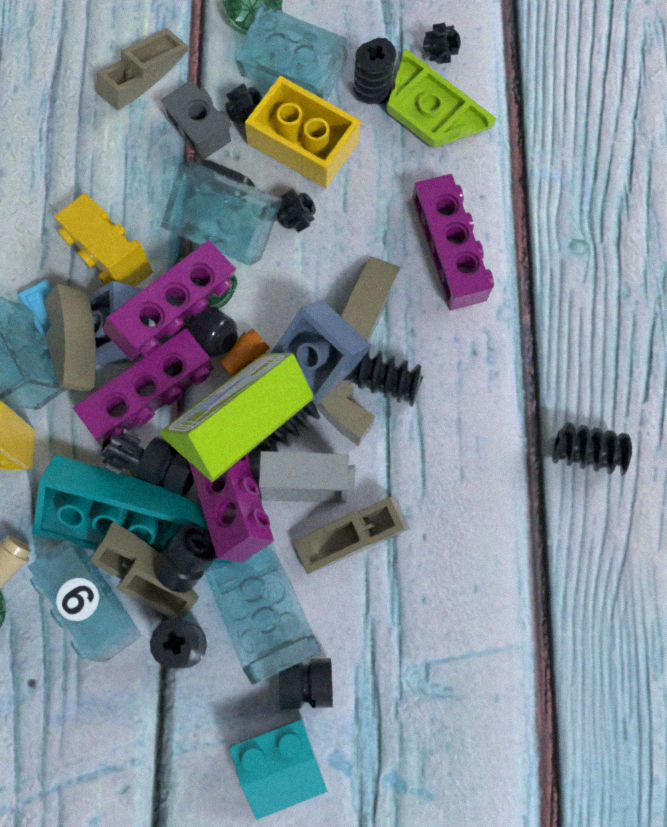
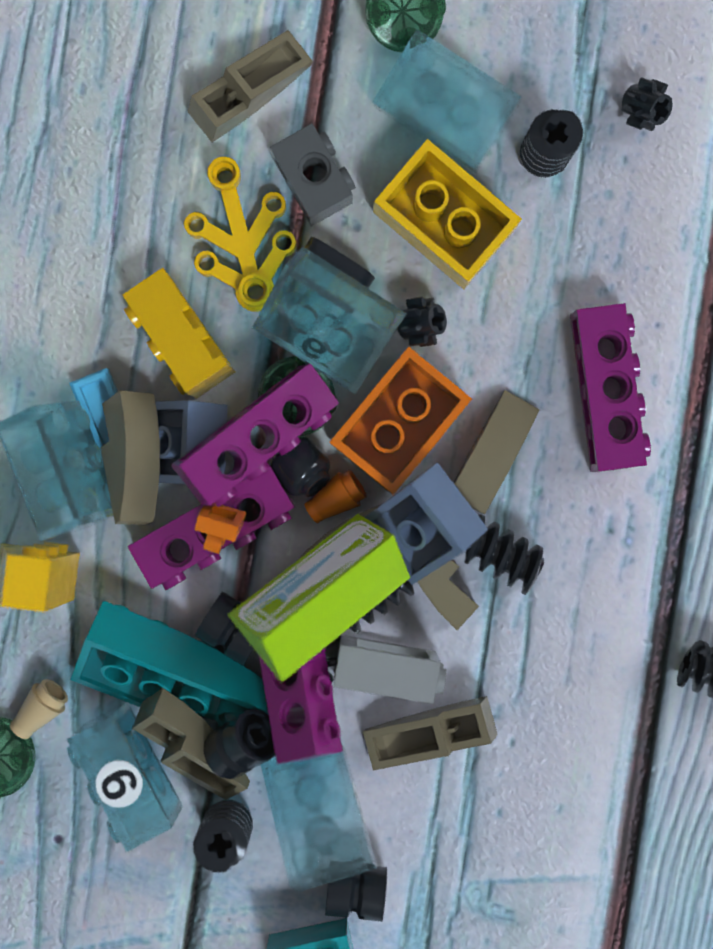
camera: 10 degrees right, 15 degrees up
black gear [99,428,144,475] -> none
black gear [225,83,263,126] -> none
lime wing [387,49,497,148] -> none
none -> yellow plant [184,157,296,312]
none -> orange tile [194,503,246,554]
none -> orange brick [330,346,472,495]

